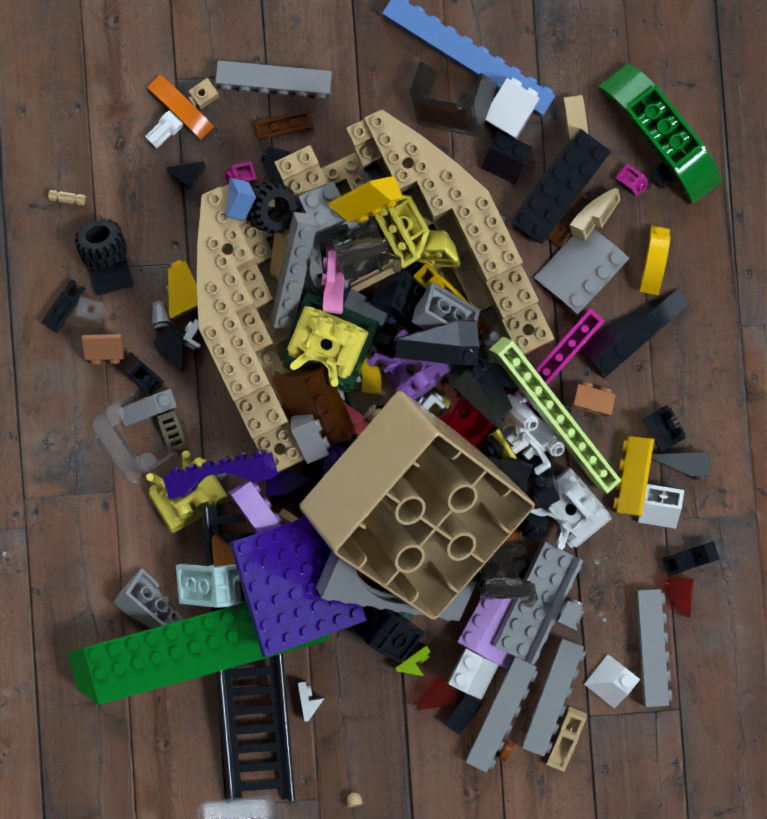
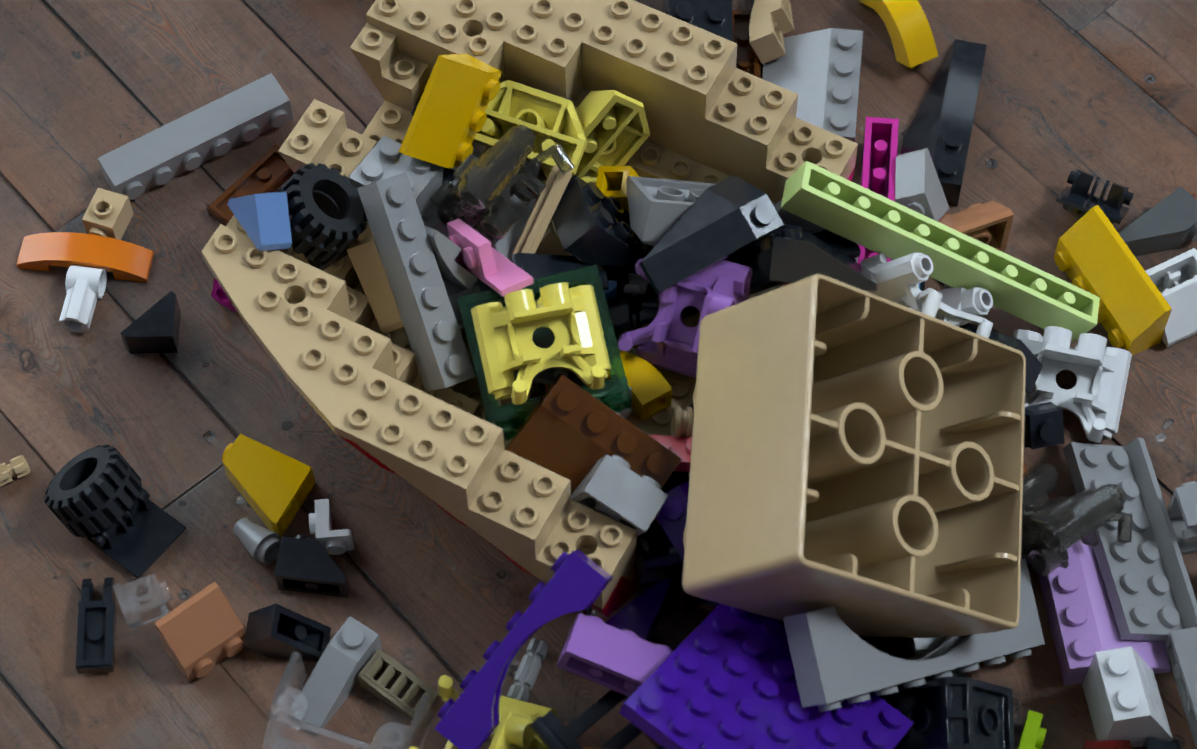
camera: 35 degrees left, 25 degrees down
none -> light grey slope [895,148,950,222]

